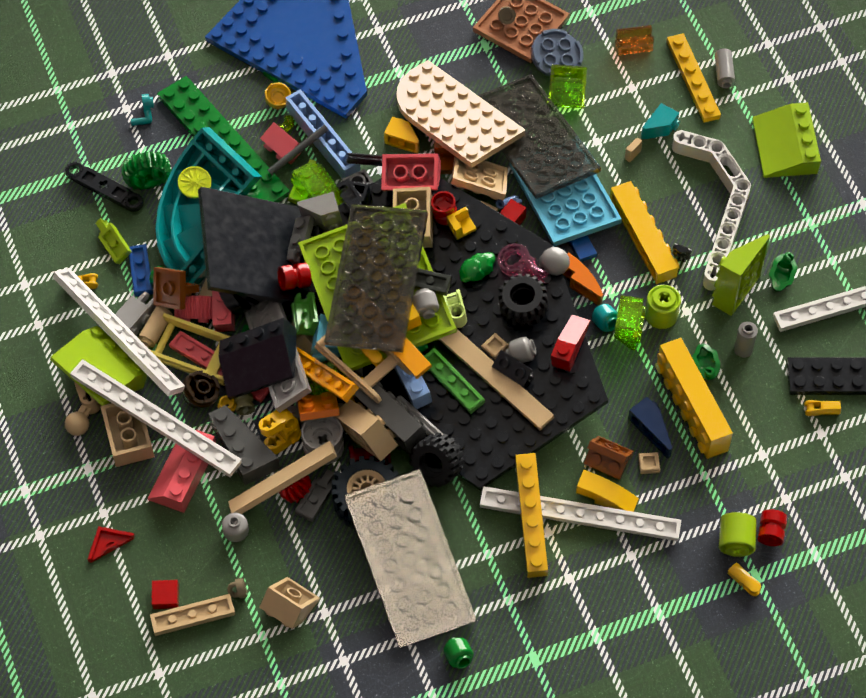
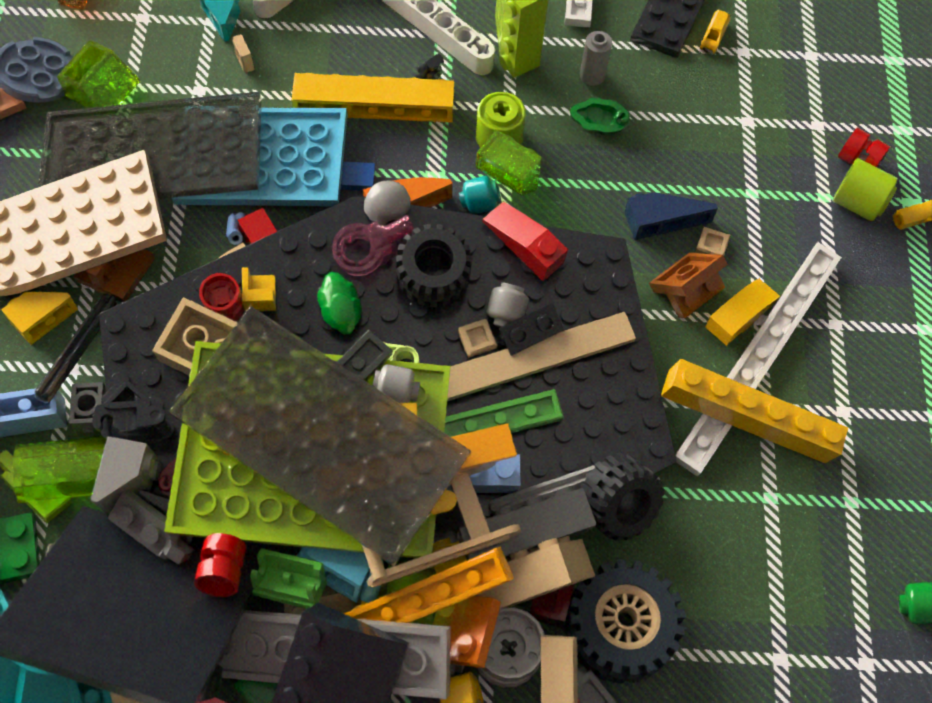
camera: 70 degrees left, 5 degrees up
clear smoke plate [344,469,477,649] -> none
coral slope [381,153,441,191] -> none
tan plate [451,156,508,201] -> none
yellow brick [656,338,733,459] -> none

